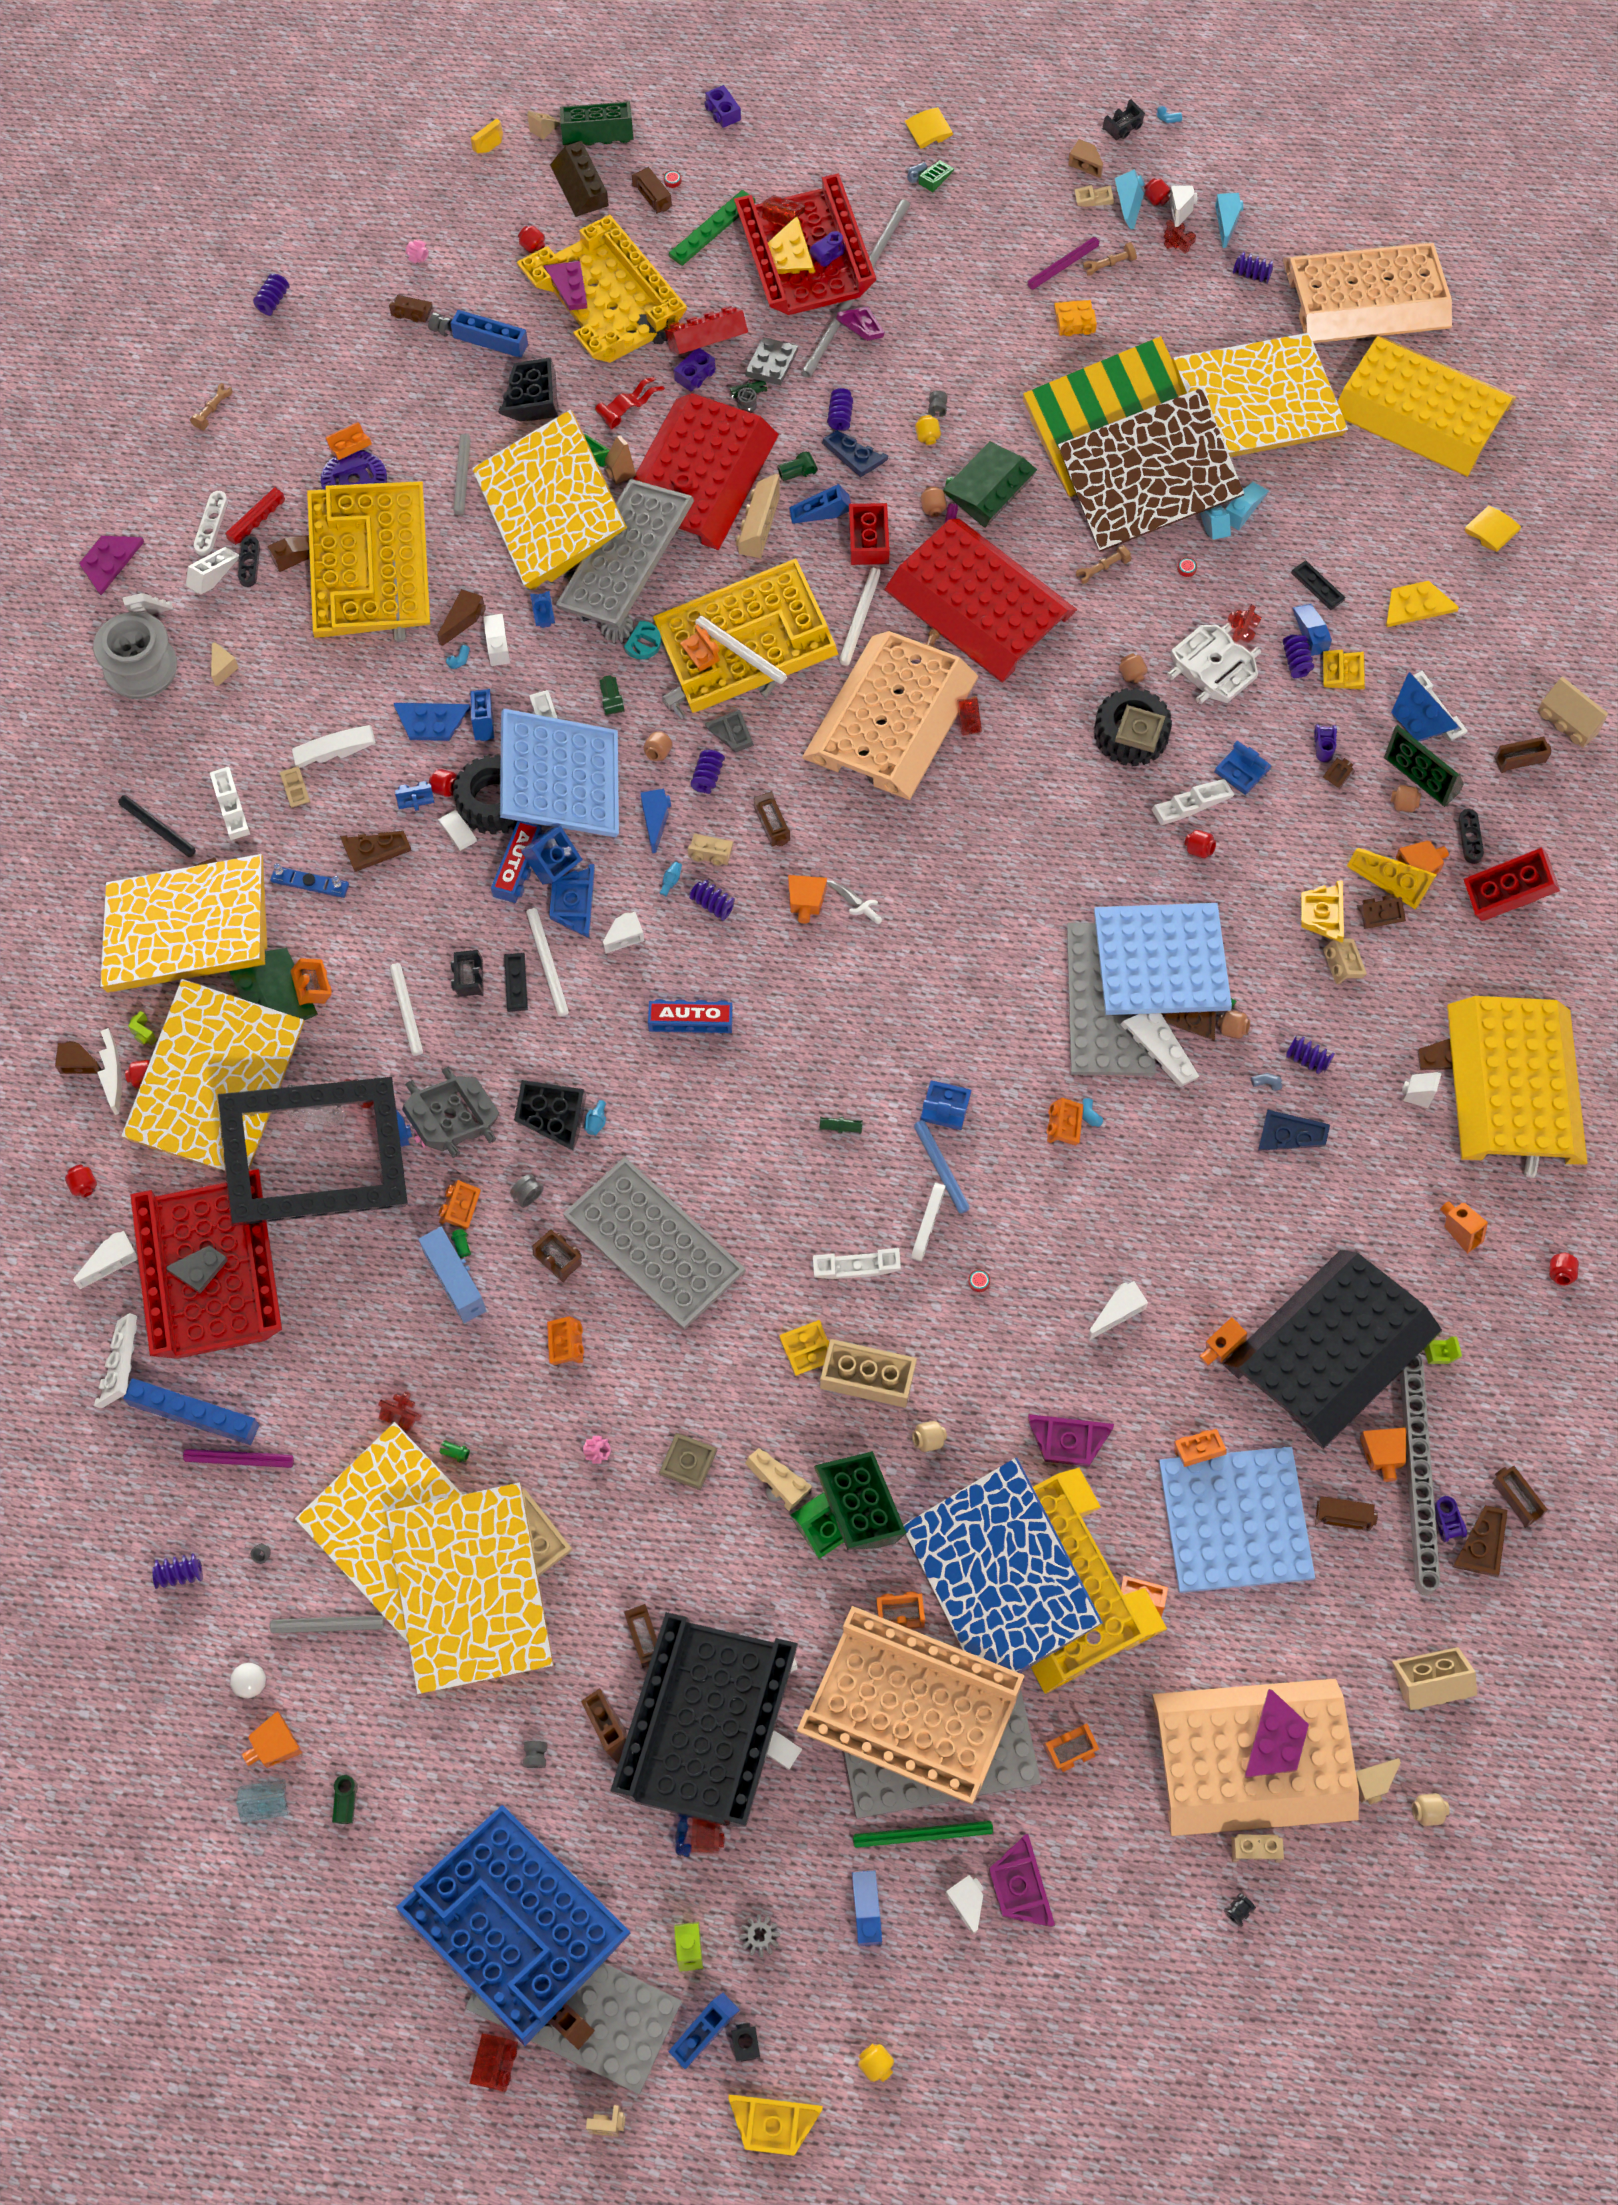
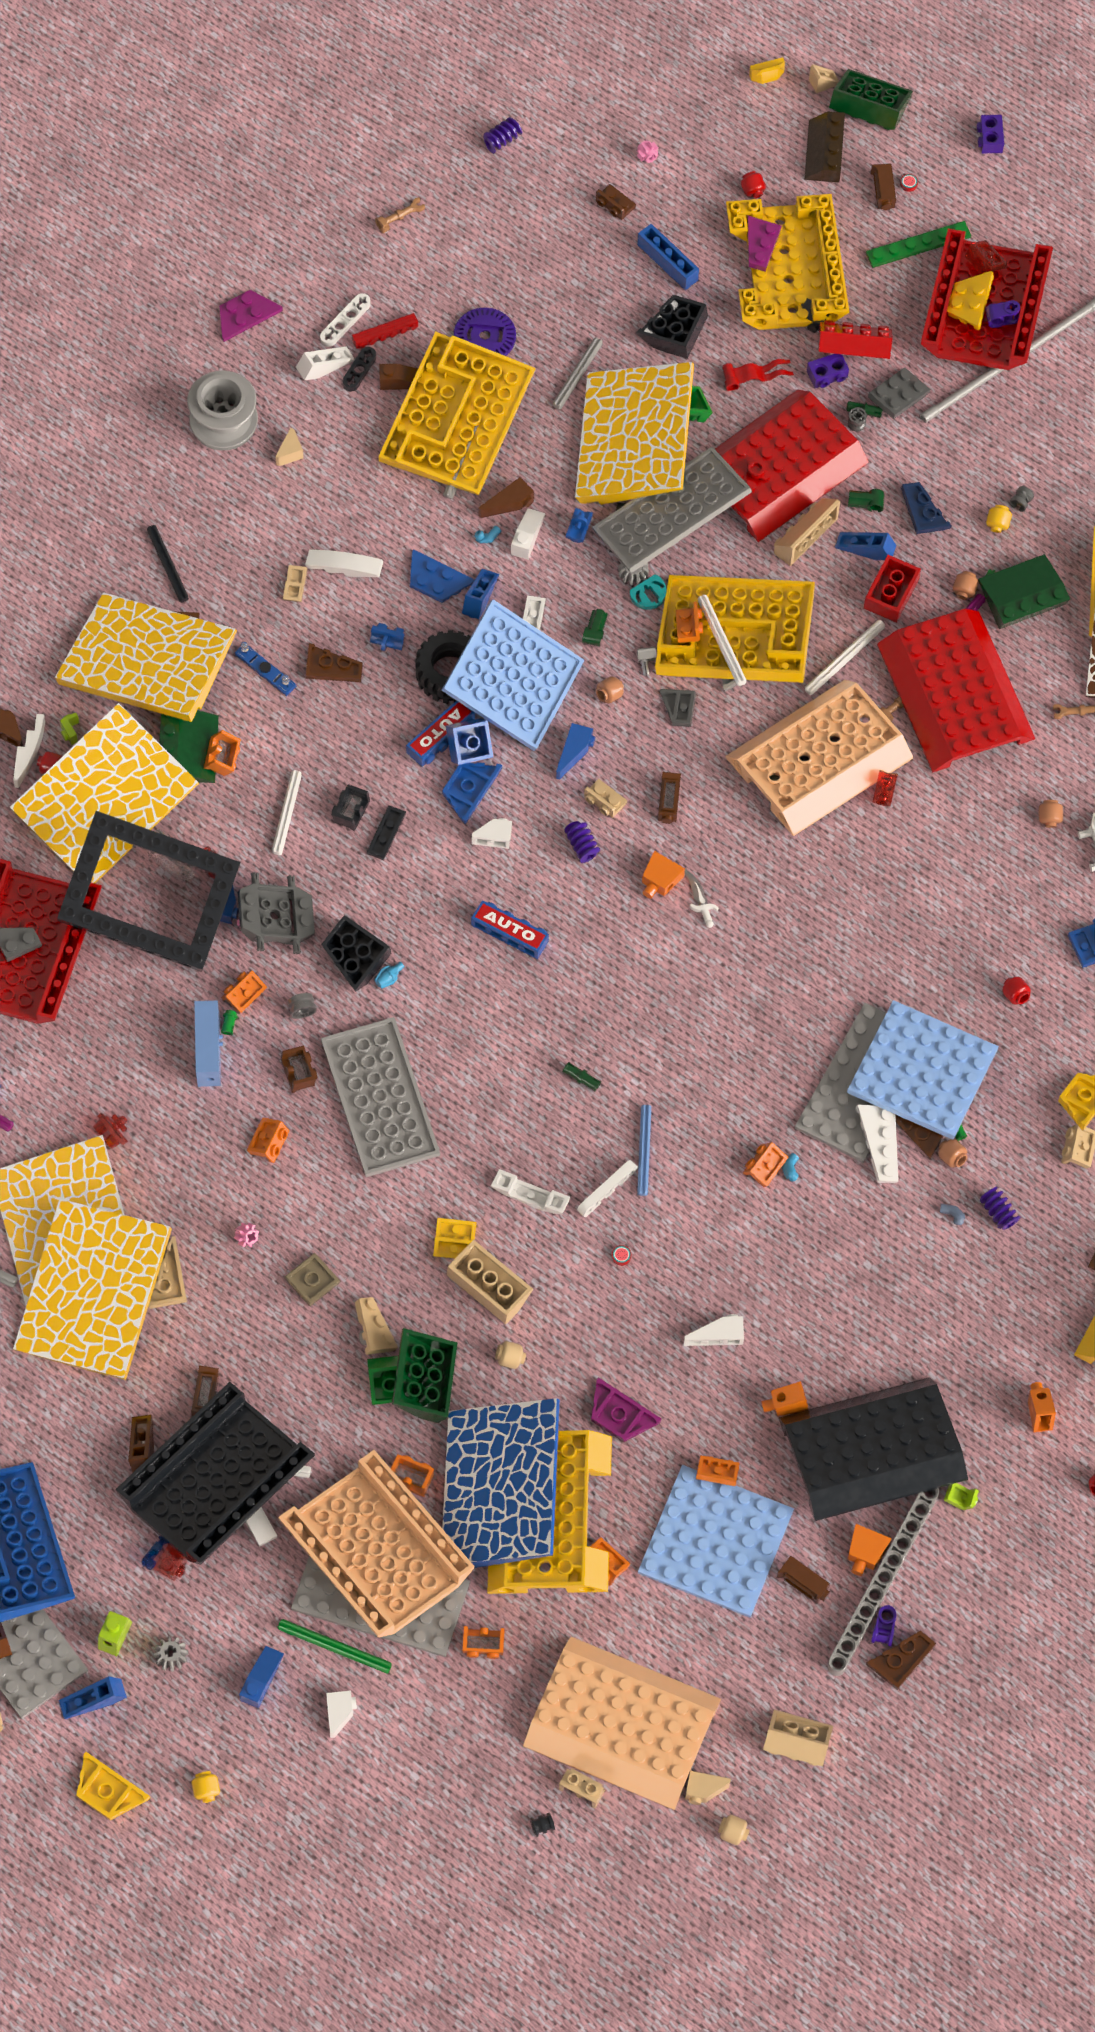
camera: 25 degrees right, 0 degrees up
white wing [123,593,173,615] -> none
white slope [210,767,250,840] -> none
orange bracket [325,422,372,460] -> none
dark grey wheel [428,312,452,337] -> none
red head [429,769,457,797] -> none
white slope [438,810,477,851] -> none
green pin [439,1440,470,1463] -> none
dark grey wheel [523,1741,547,1768] -> none
white axle [527,908,569,1017] -> none
medium nougat slope [604,436,636,485] -> none
dark azure piece [660,862,682,897] -> none
dark purple piece [690,750,725,794] -> none
black brick [731,2023,761,2063] -> none
dark purple piece [827,388,853,431] -> none
magenta wing [836,306,885,341] -> none
blue plate [920,1080,972,1130] -> none
magenta wing [989,1834,1055,1927] -> none
black tyre [1094,688,1172,766] -> none
dark tan plate [1115,705,1166,753] -> none
white slope [1152,779,1234,825] -> none
magenta wing [1244,1689,1309,1778] -> none
dark blue wing [1258,1110,1330,1151] -> none
white slope [1402,1072,1441,1108] -> none
reddish brown window [1492,1466,1548,1528] -> none

